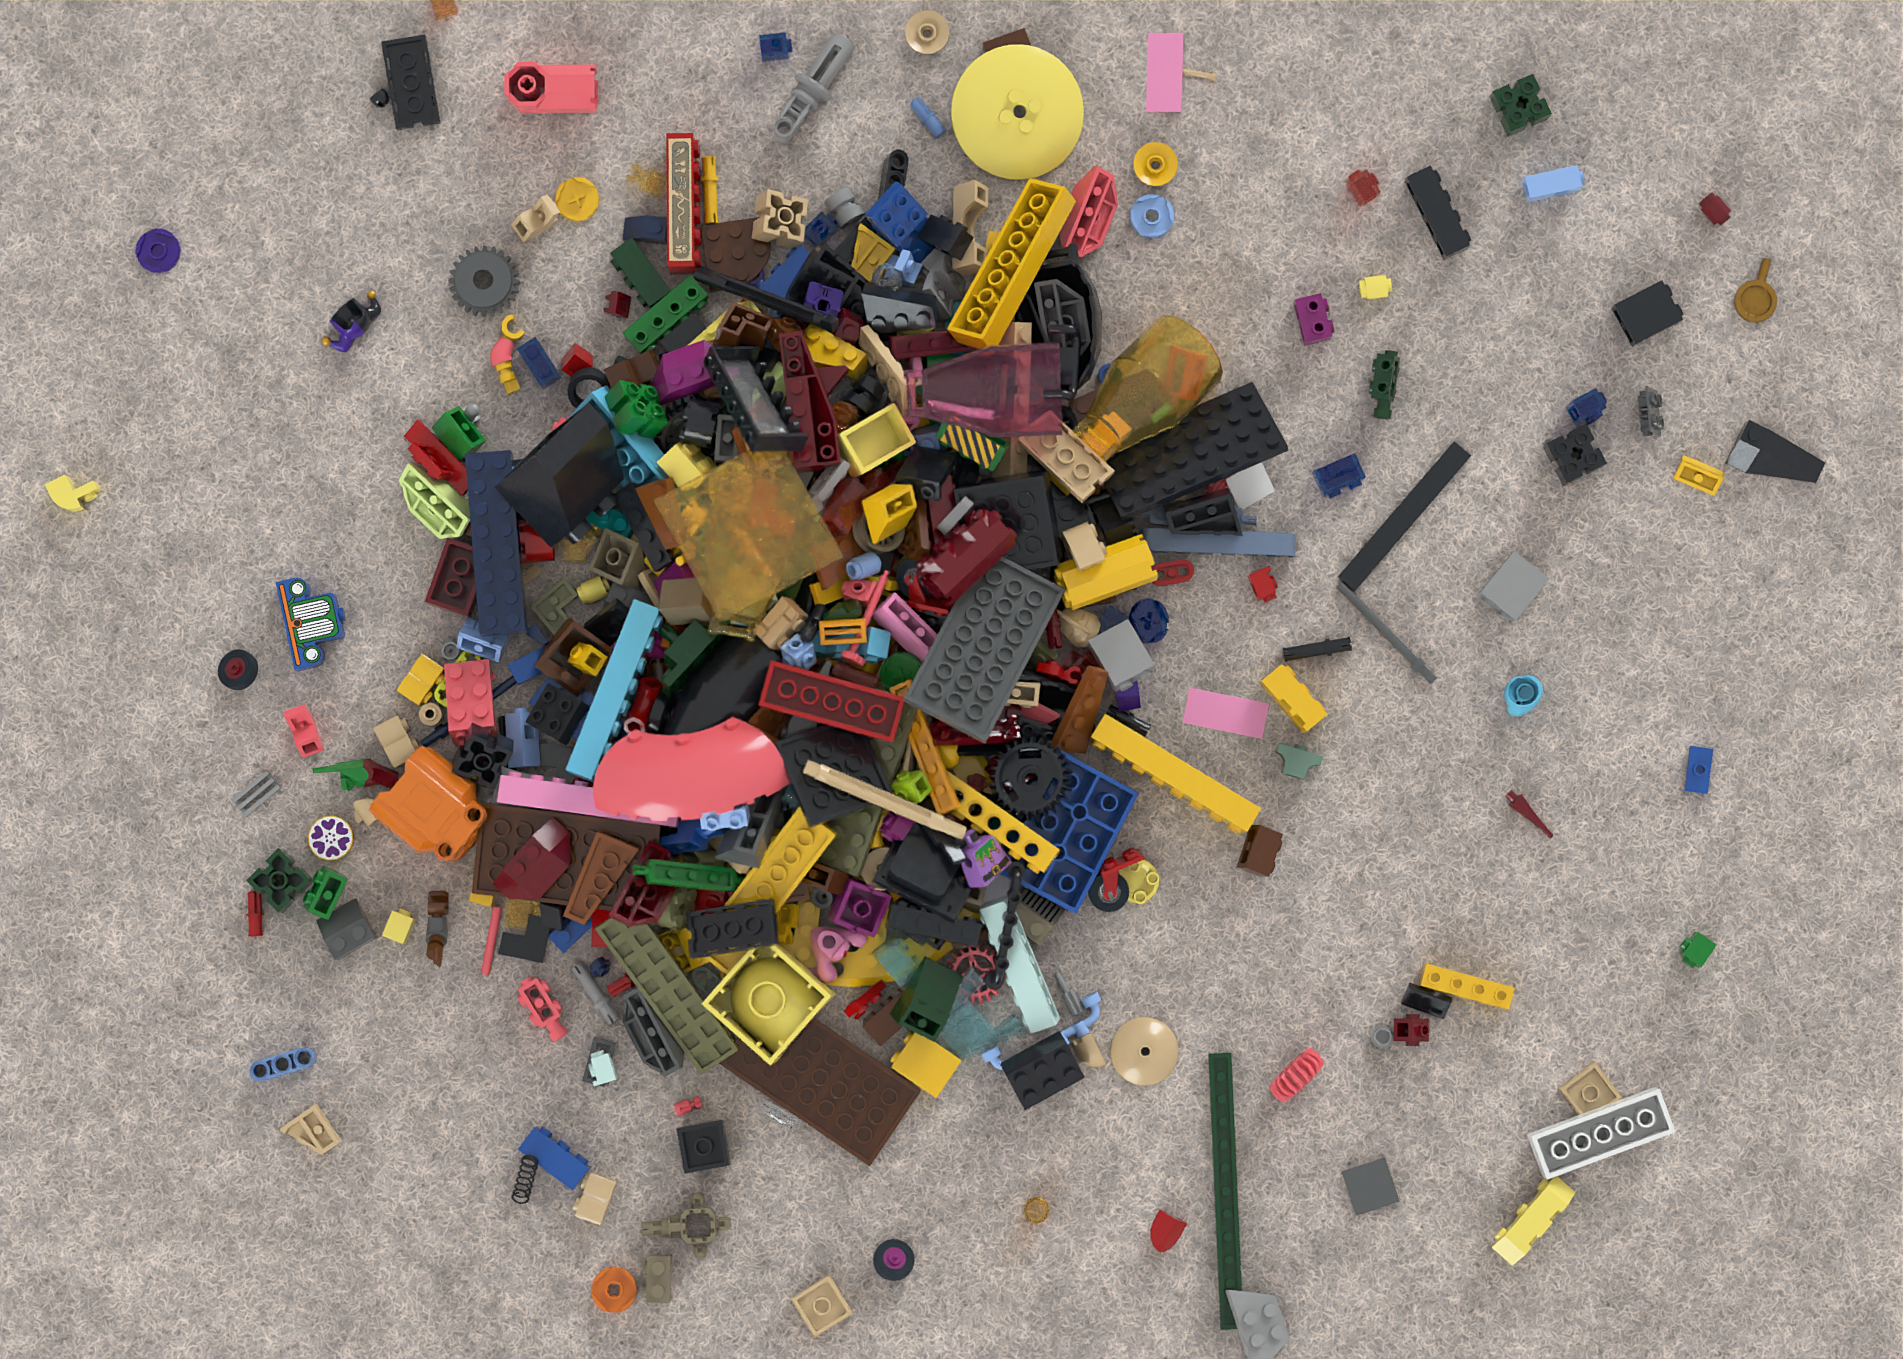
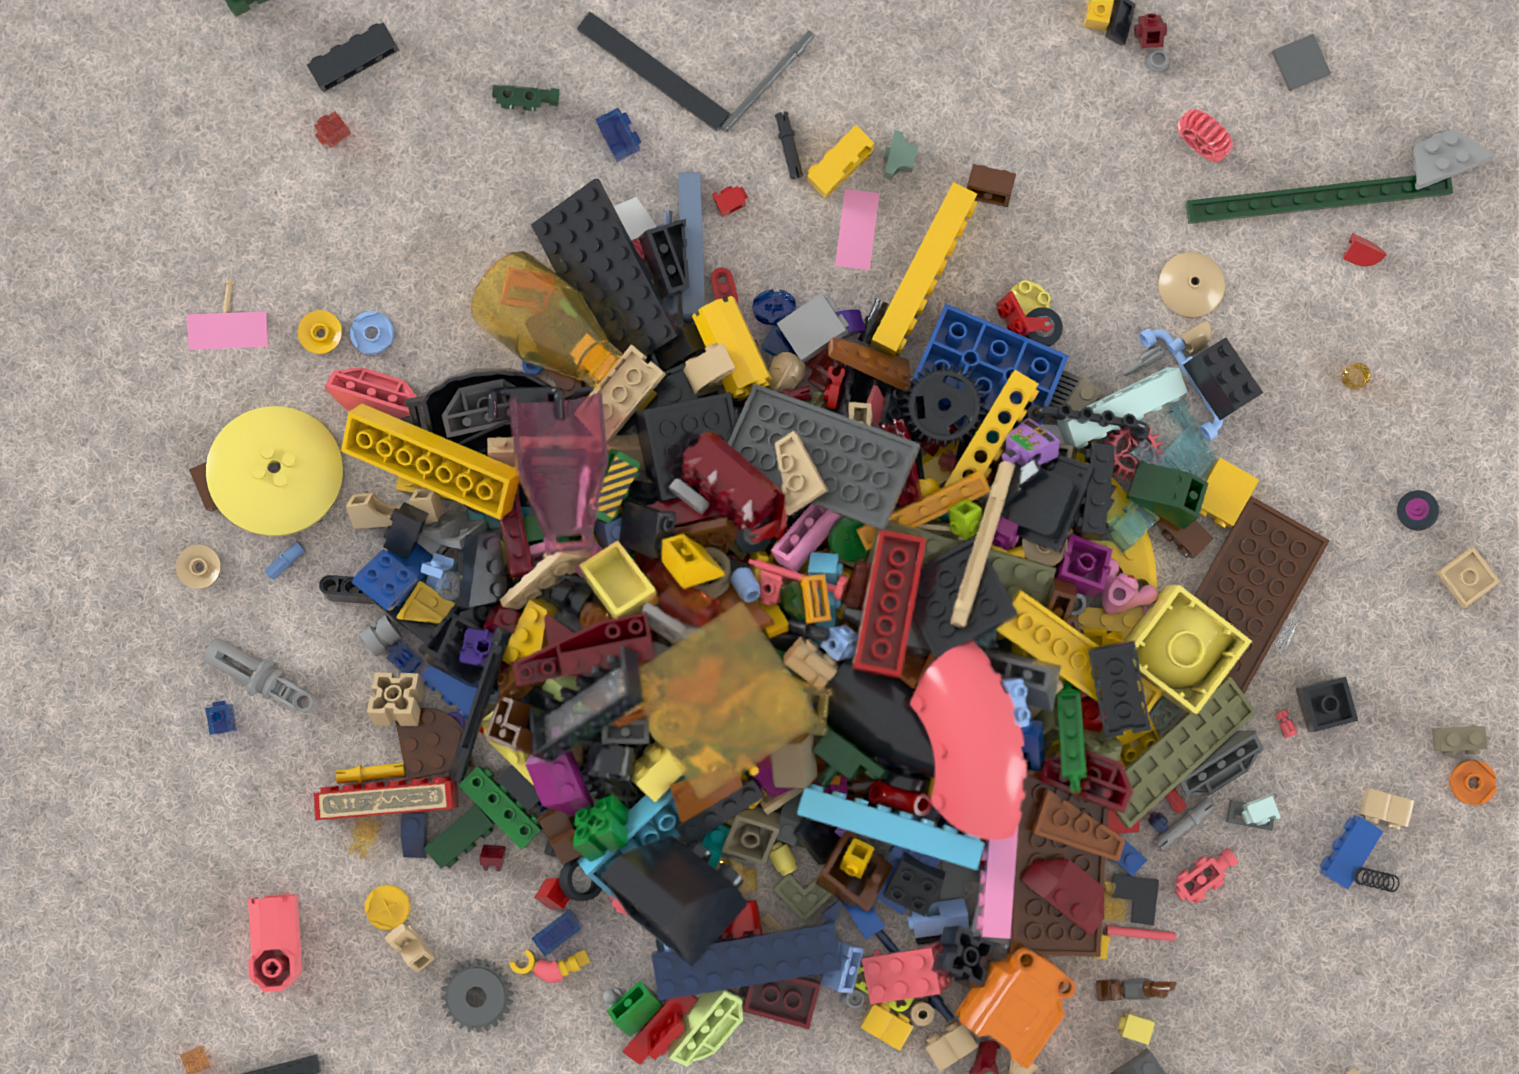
camera: 90 degrees left, 0 degrees up
black panel [540,902,572,931] -> none
dark tan piece [641,1193,731,1258] -> none
red plate [844,979,887,1020] -> none
magenta brick [1293,293,1335,346] -> none
light yellow brick [1359,275,1392,300] -> none
none -> tan wing [775,431,828,515]

